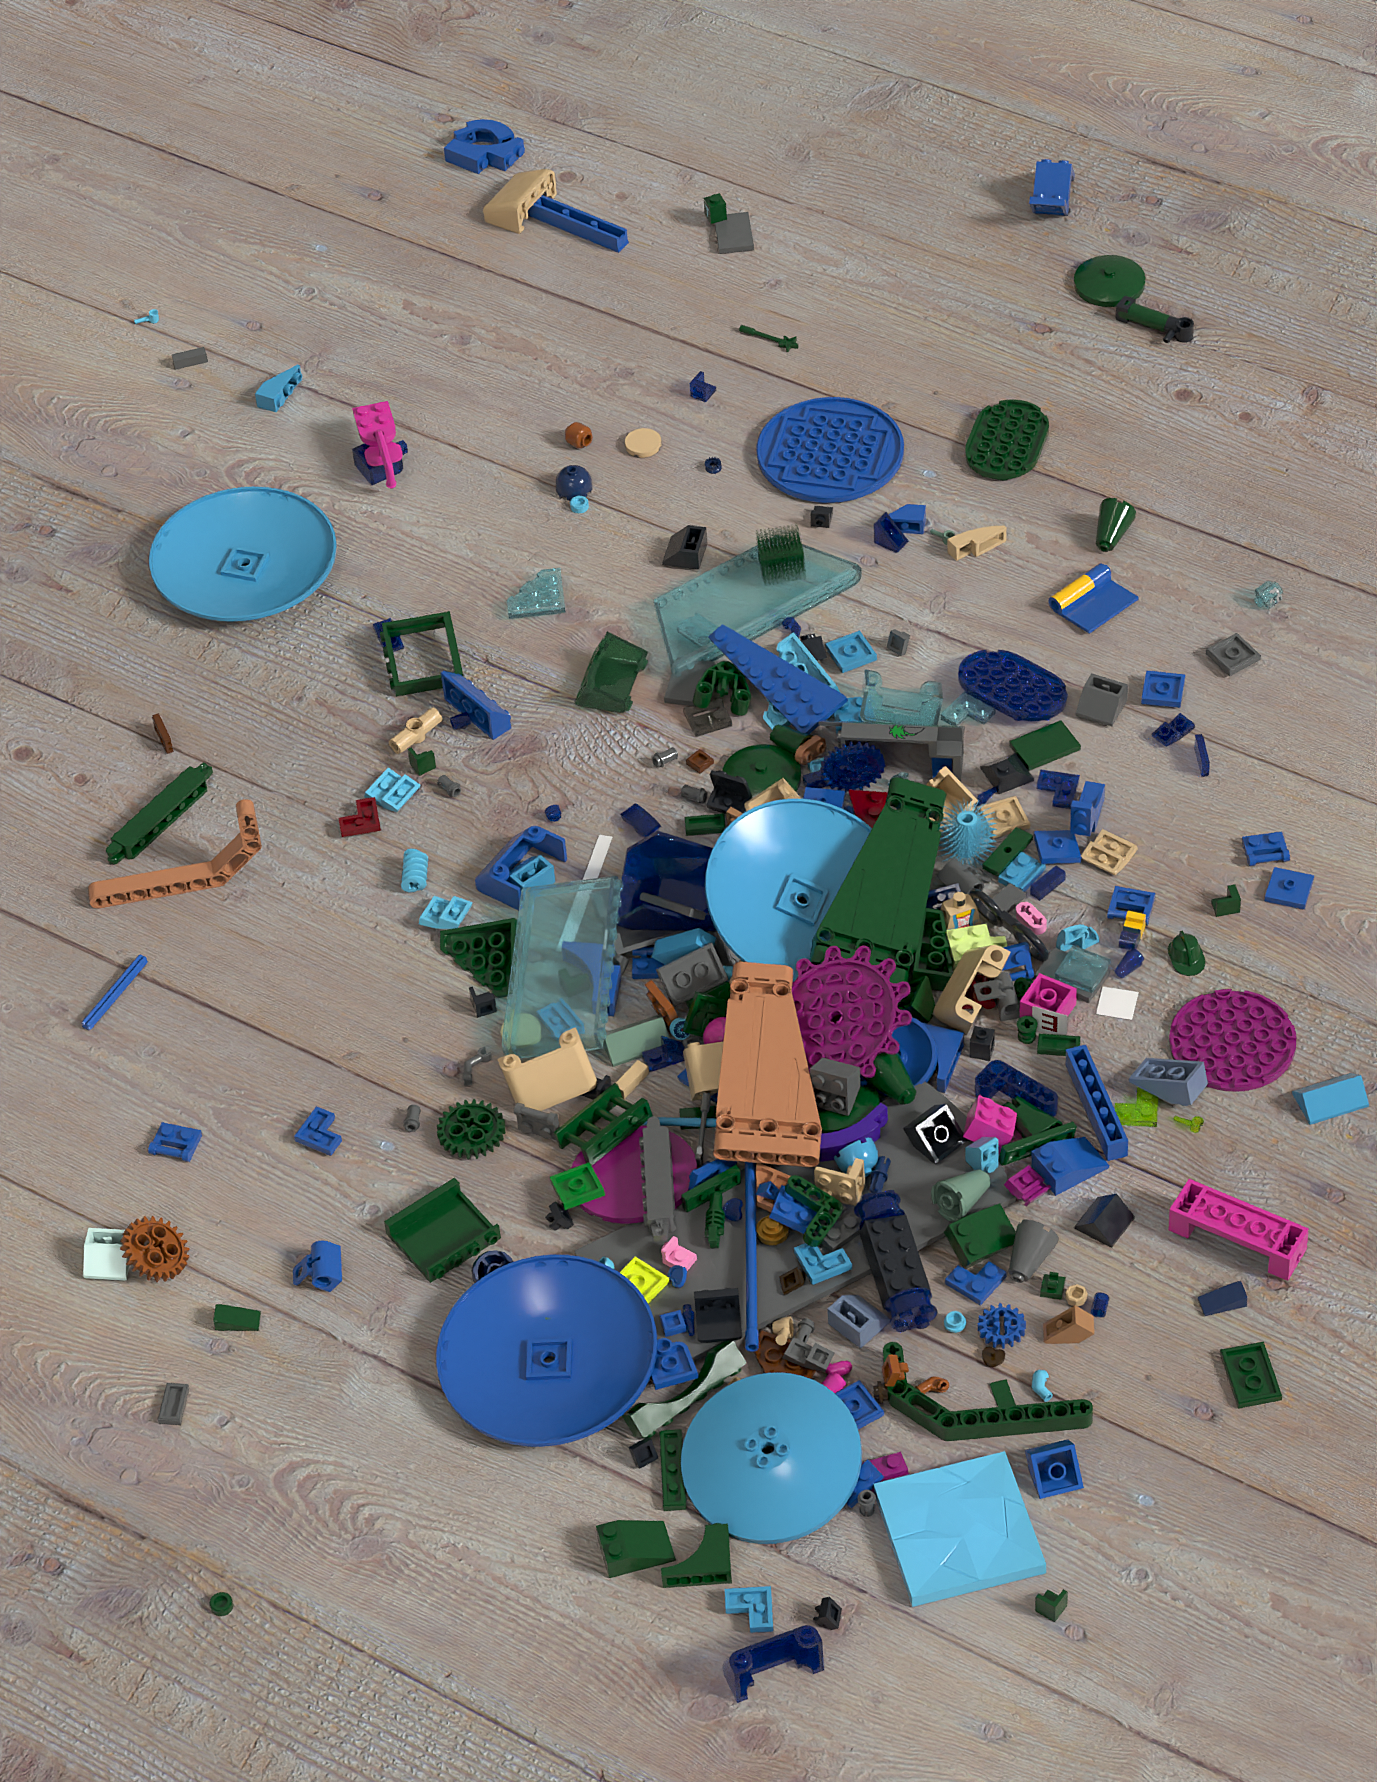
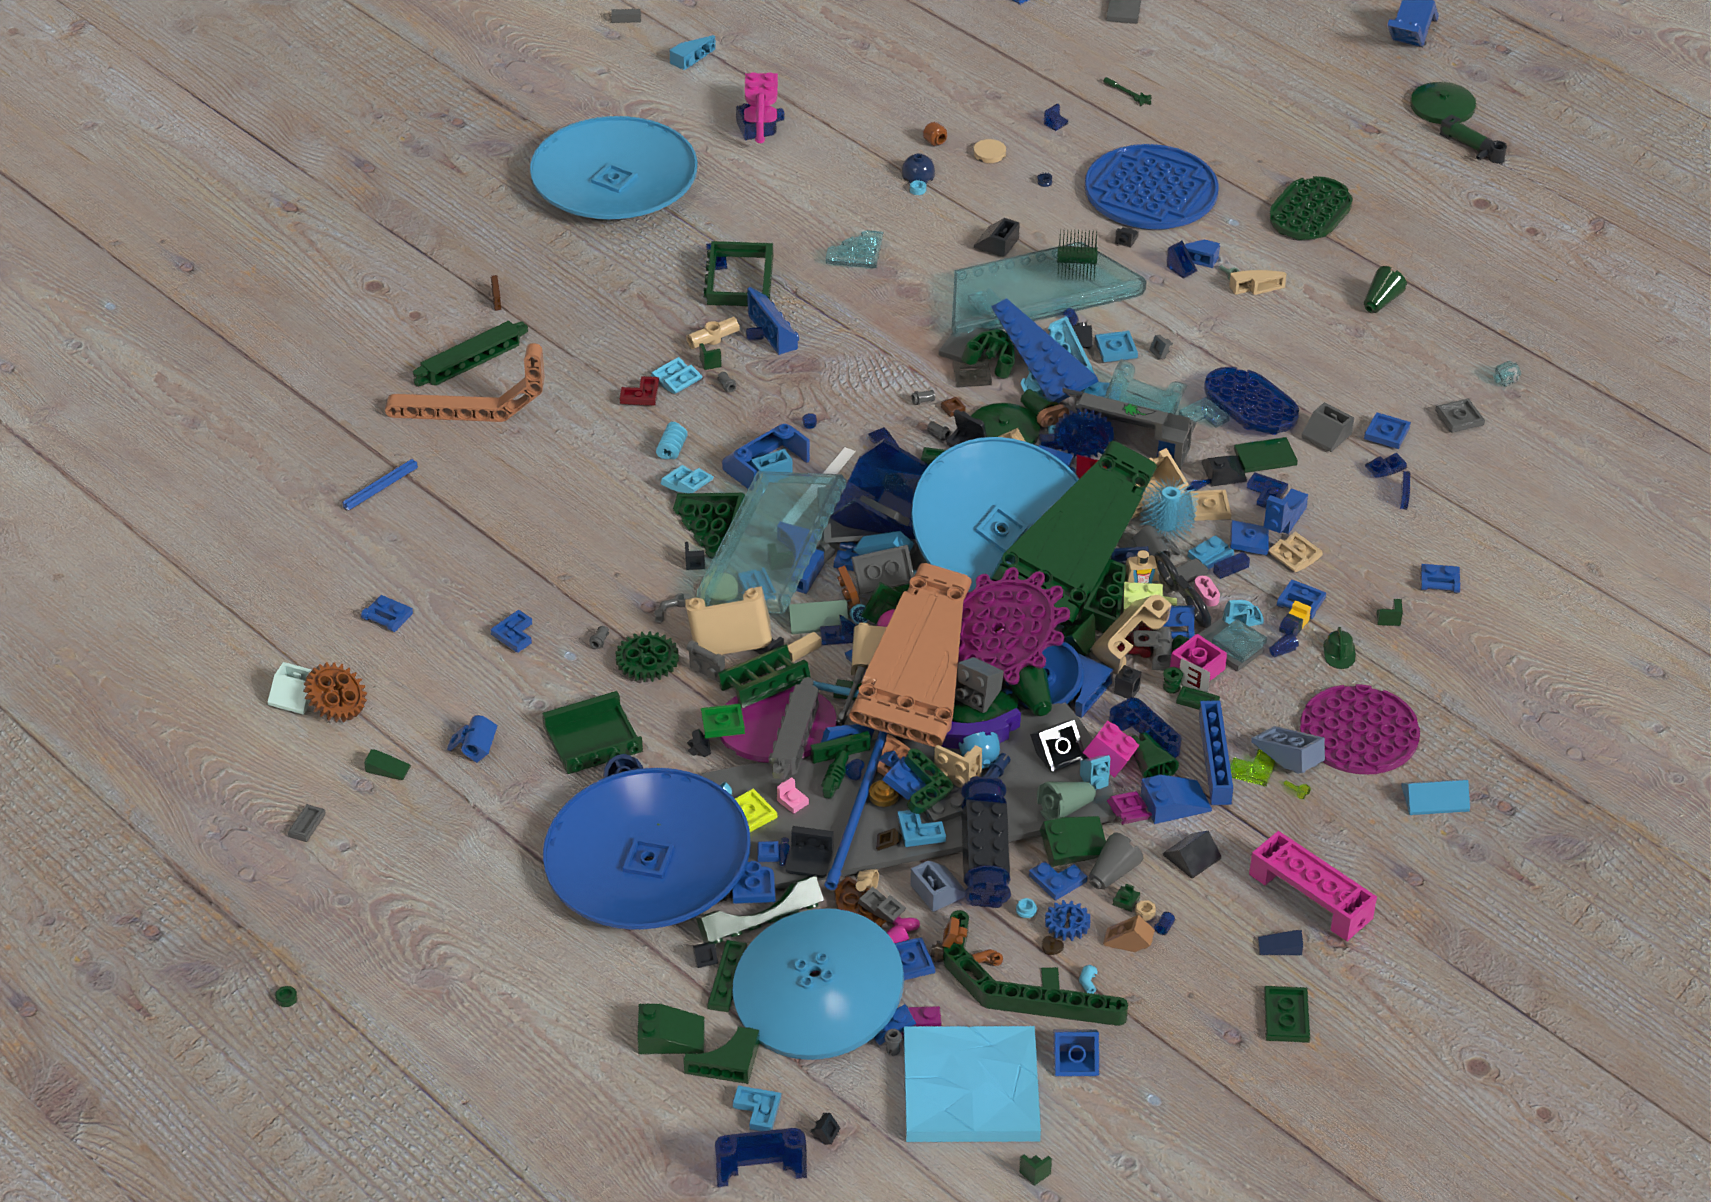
camera: 10 degrees right, 5 degrees down
clear green windscreen [574,631,648,713] -> none
blue piece [667,1265,687,1288] -> none
dark grey pin [795,1318,815,1343] -> none
dark green tile [982,827,1033,877] -> none
dark green tile [998,1122,1077,1166] -> none
blue door [1048,563,1139,634] -> none
white sticker [1096,987,1139,1020] -> none
blue plate [1264,867,1314,910] -> none

